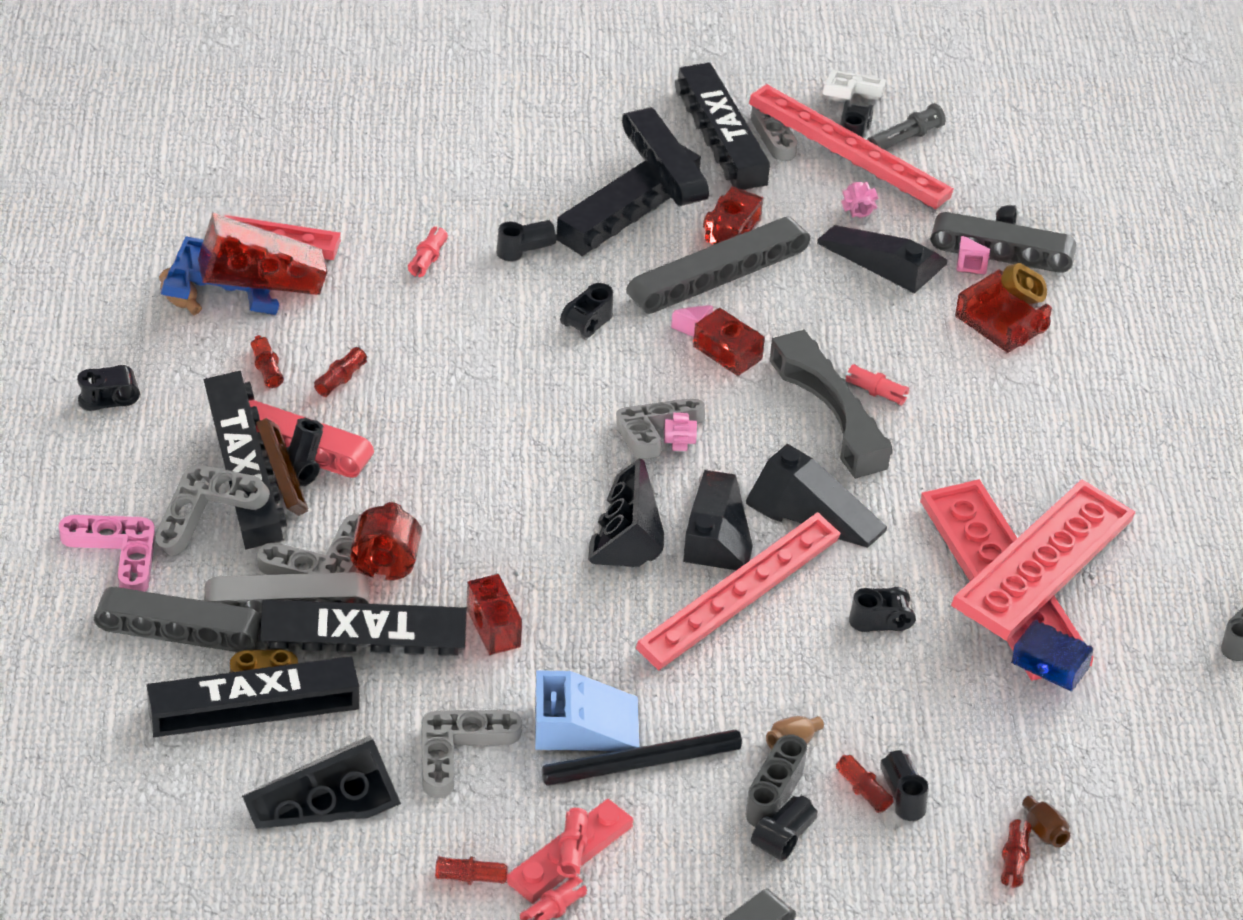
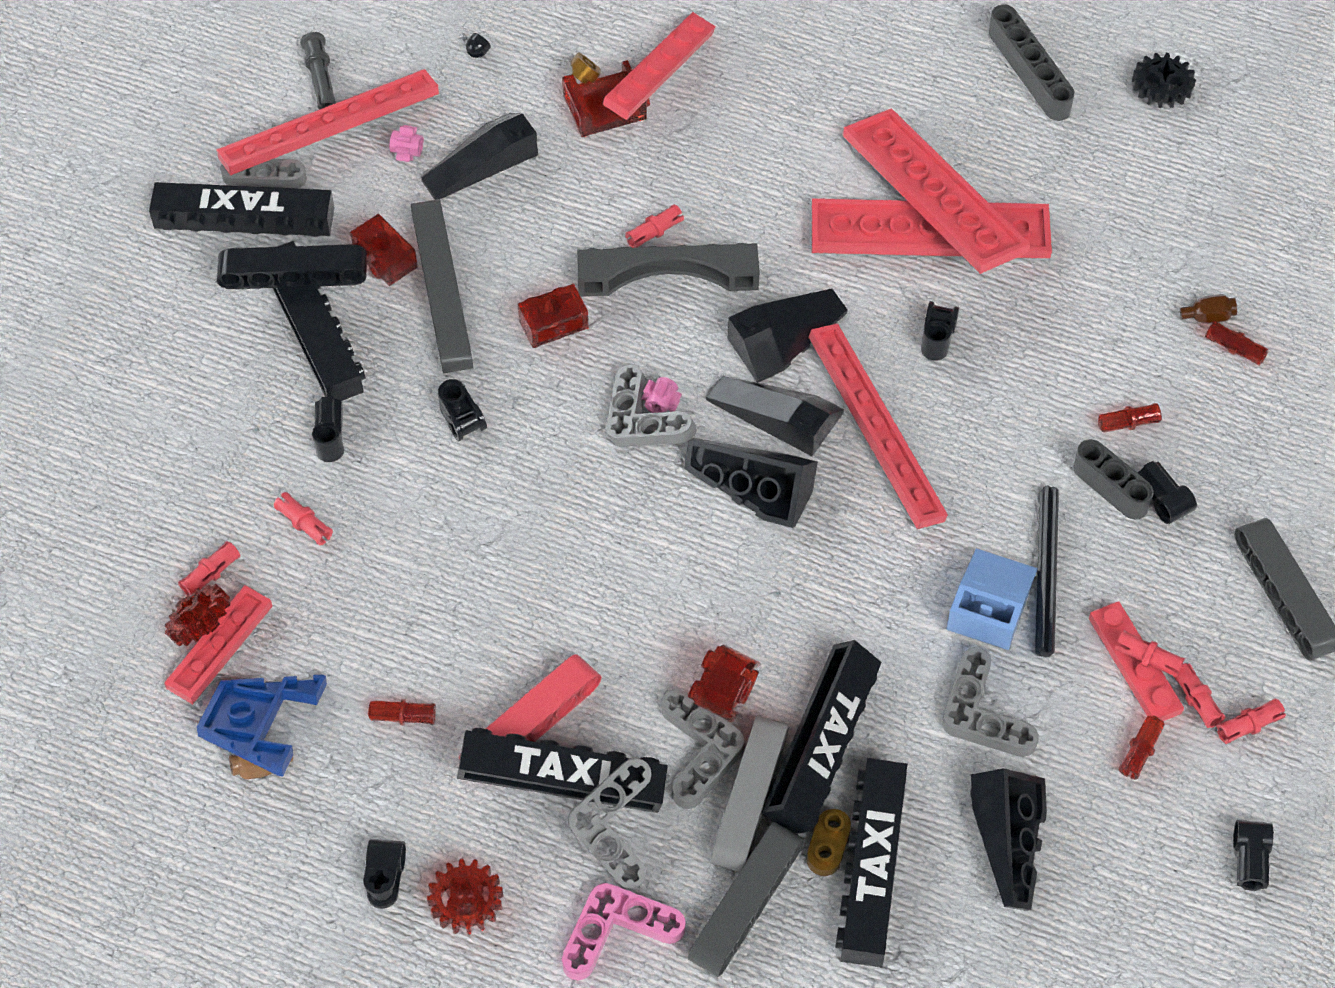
camera: 65 degrees left, 15 degrees up
clear red wedge [198,212,328,295] -> none
reddish brown tile [256,418,308,516] -> none
black piece [287,418,324,486] -> none
clear red pin [314,347,367,397] -> none
clear red brick [467,574,522,655] -> none
bright pink slope [671,305,713,339] -> none
medium nougat plant [766,716,824,750] -> none
white plate [823,70,887,102] -> none
black piece [840,100,874,139] -> none
black piece [880,750,929,821] -> none
dark grey beam [930,212,1077,273] -> none
bright pink slope [957,236,990,274] -> none
clear blue brick [1011,620,1094,692] -> none
none -> clear red gear [164,584,231,647]
none -> coral pin [178,541,241,598]
none -> clear red gear [427,858,504,935]
none -> coral plate [603,12,716,120]

